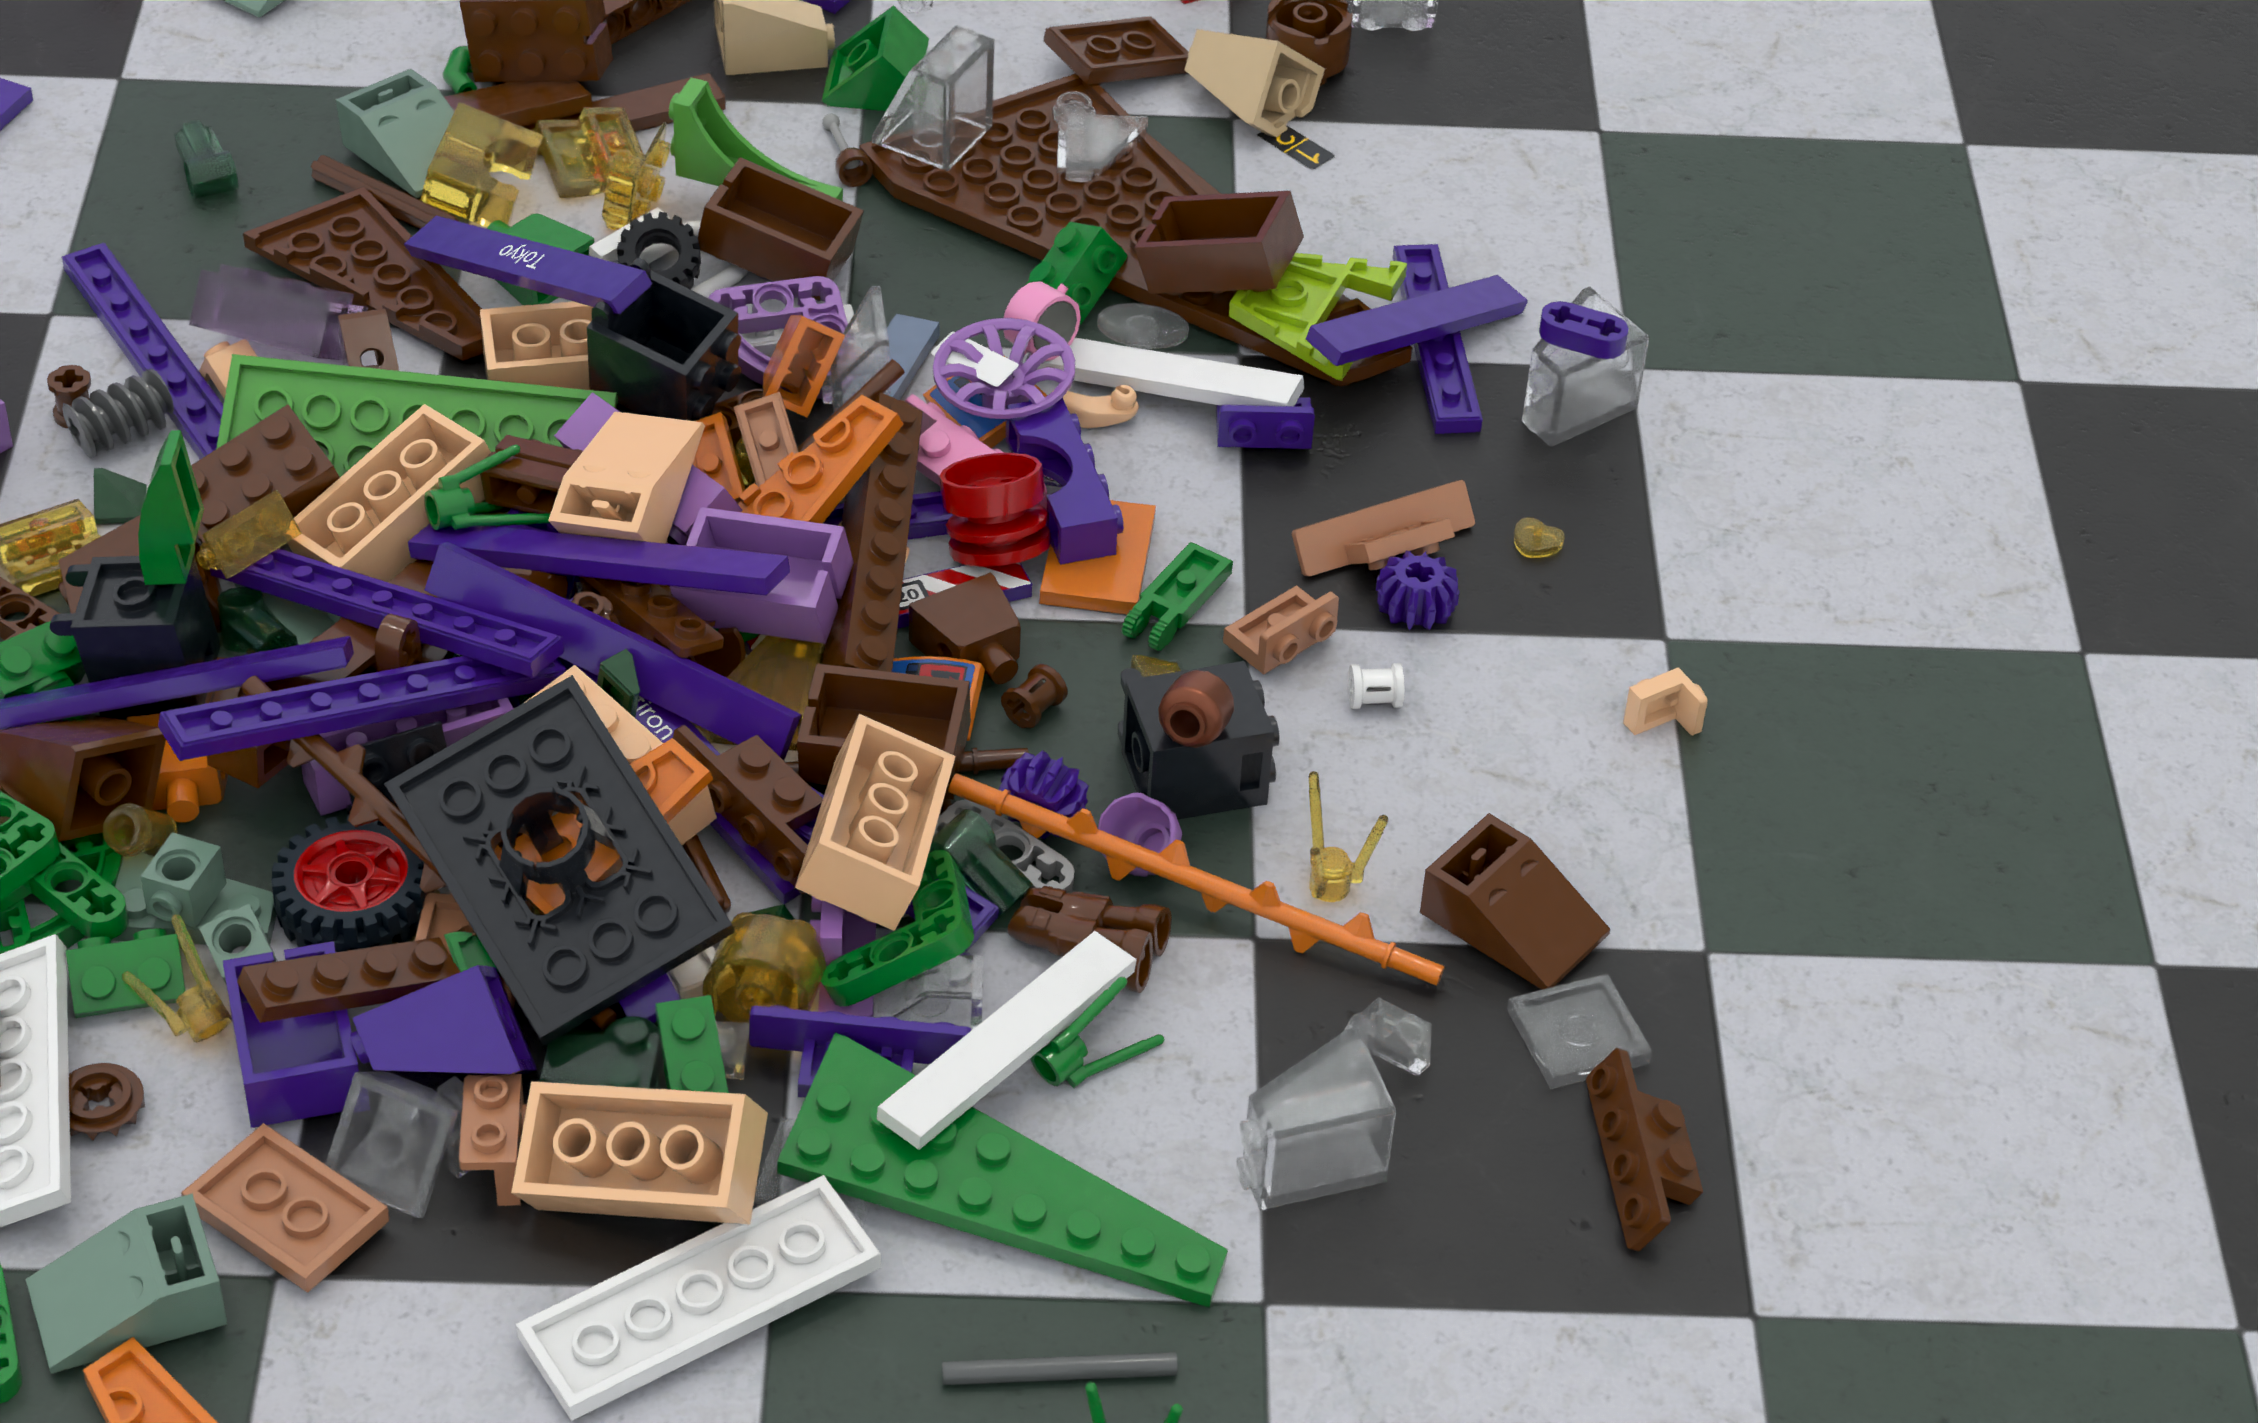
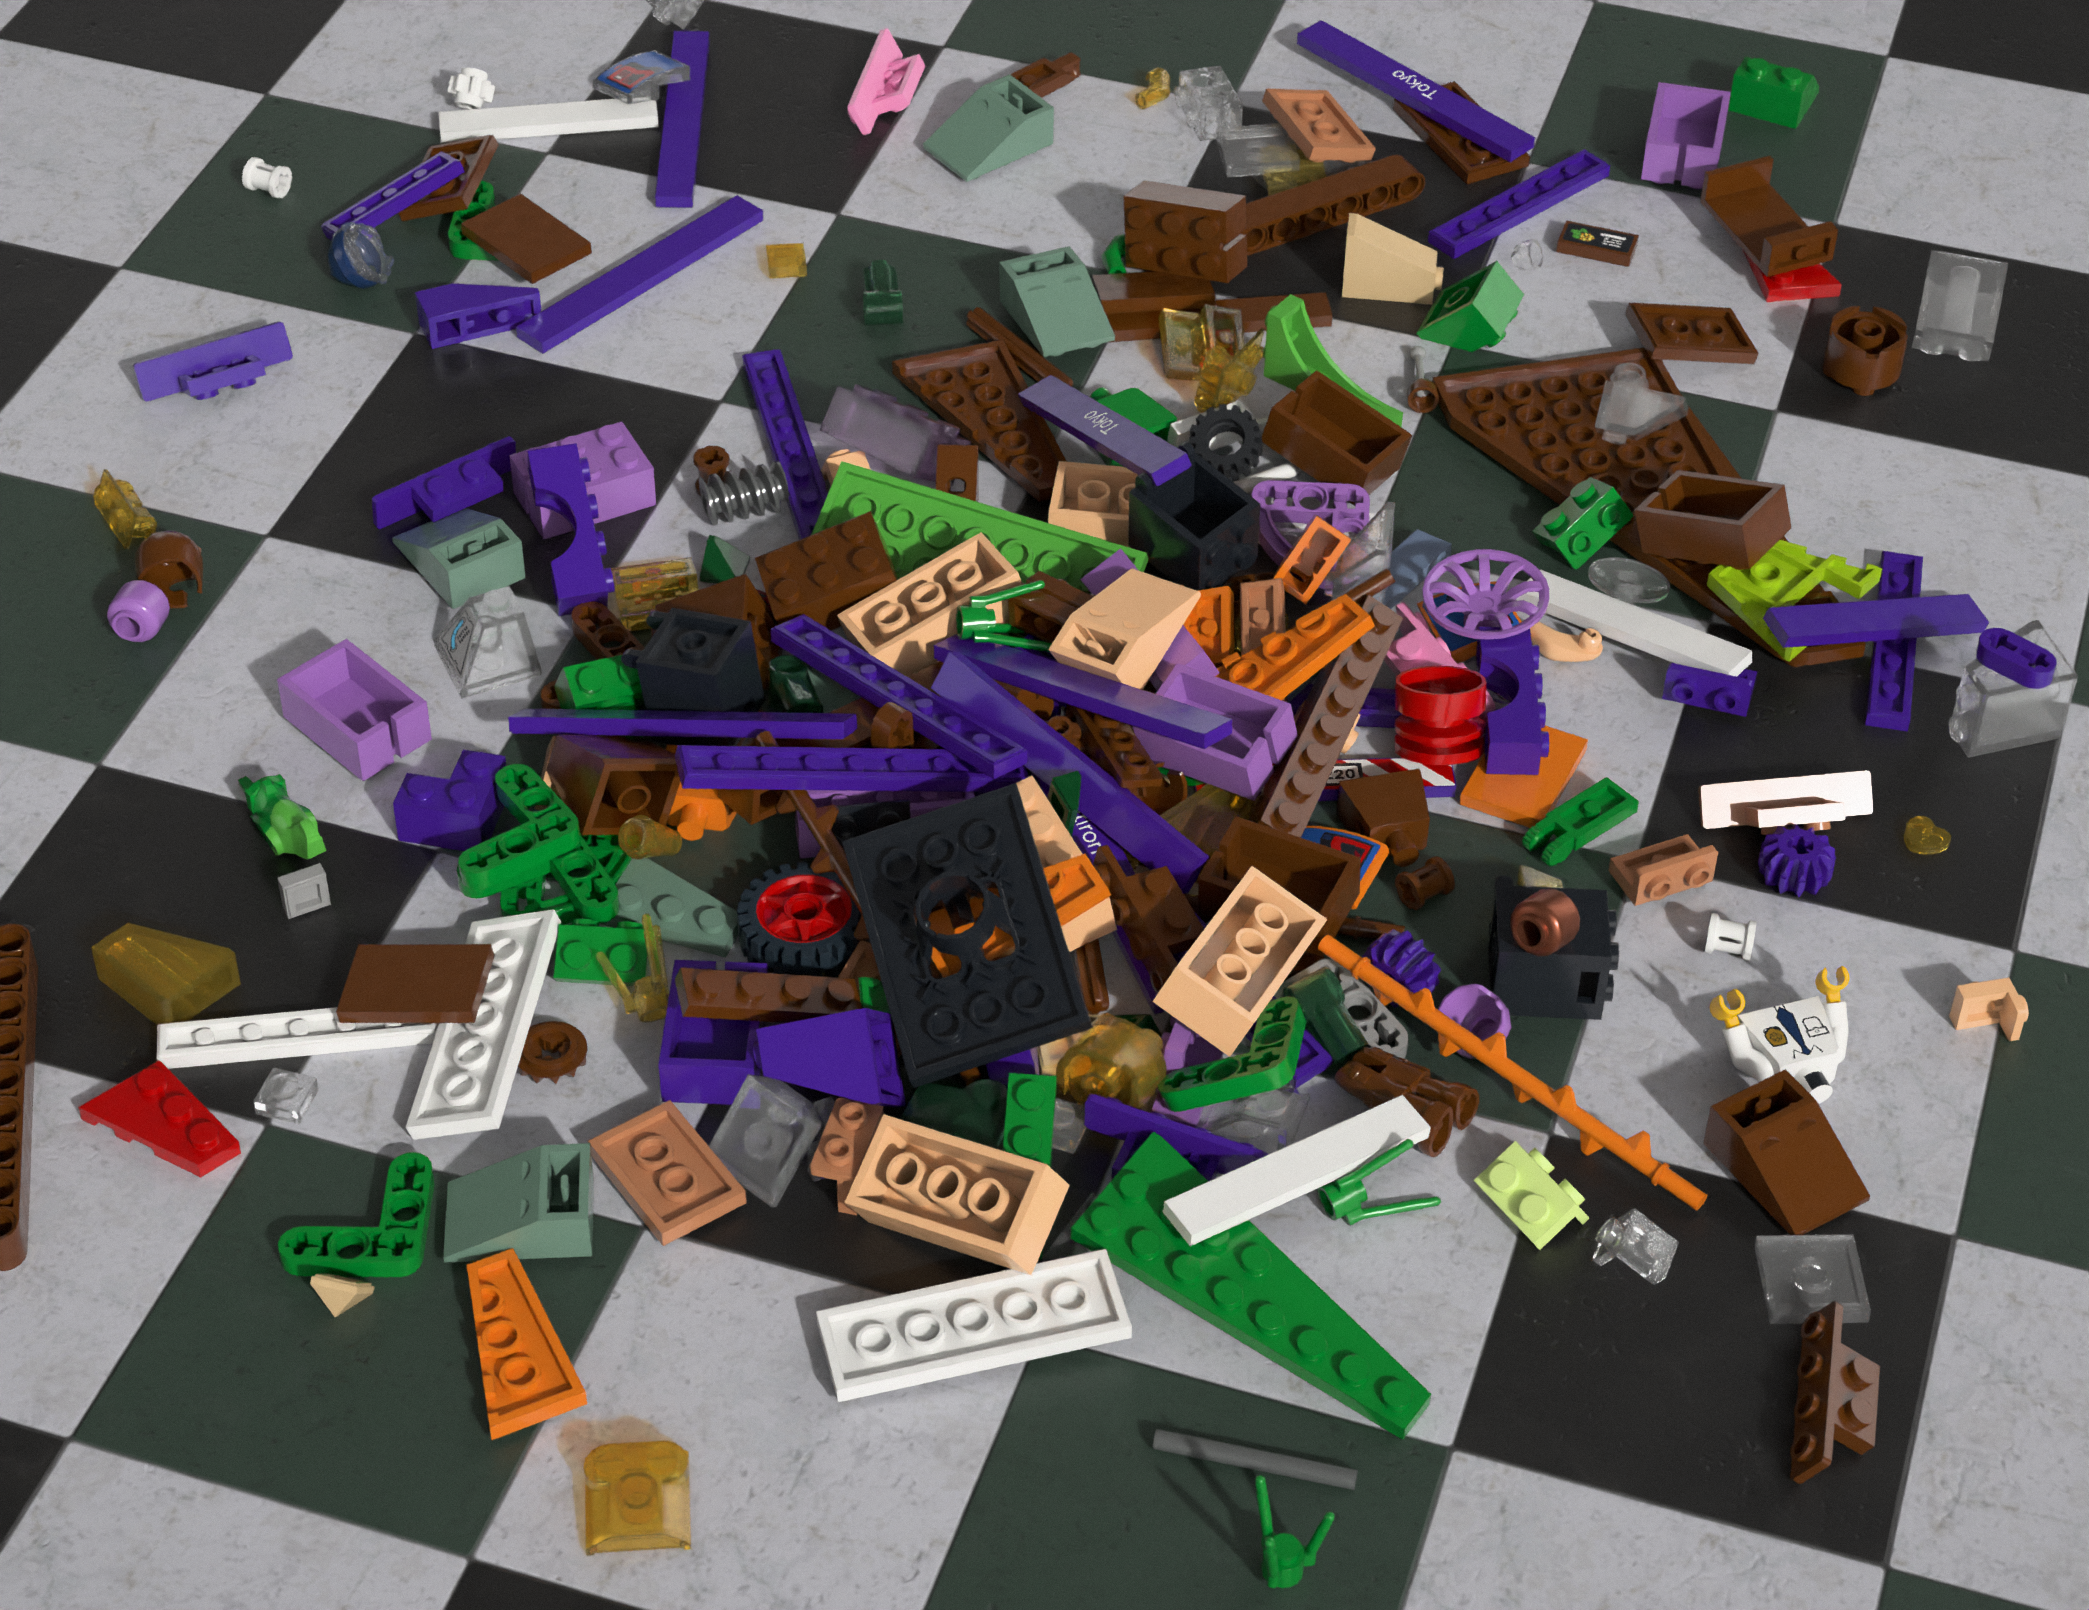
camera: 20 degrees right, 0 degrees up
green slope [138,430,204,585] -> none
sand green brick [140,832,226,928] -> none
clear yellow hinge [196,490,302,579] -> none
sand green brick [199,903,278,984] -> none
clear yellow piece [420,102,544,227] -> none
clear slope [872,25,994,171] -> none
white sticker [931,332,1019,387] -> none
bright pink piece [1003,281,1081,361] -> none
tan slope [1185,29,1325,137] -> none
clear slope [1236,1027,1396,1211] -> none
black sticker [1257,125,1335,170] -> none
clear yellow plant [1309,771,1389,902] -> none
none -> clear yellow tile [766,243,807,279]
none -> yellowish green bracket [1473,1141,1589,1250]
none -> white torso [1709,966,1849,1104]

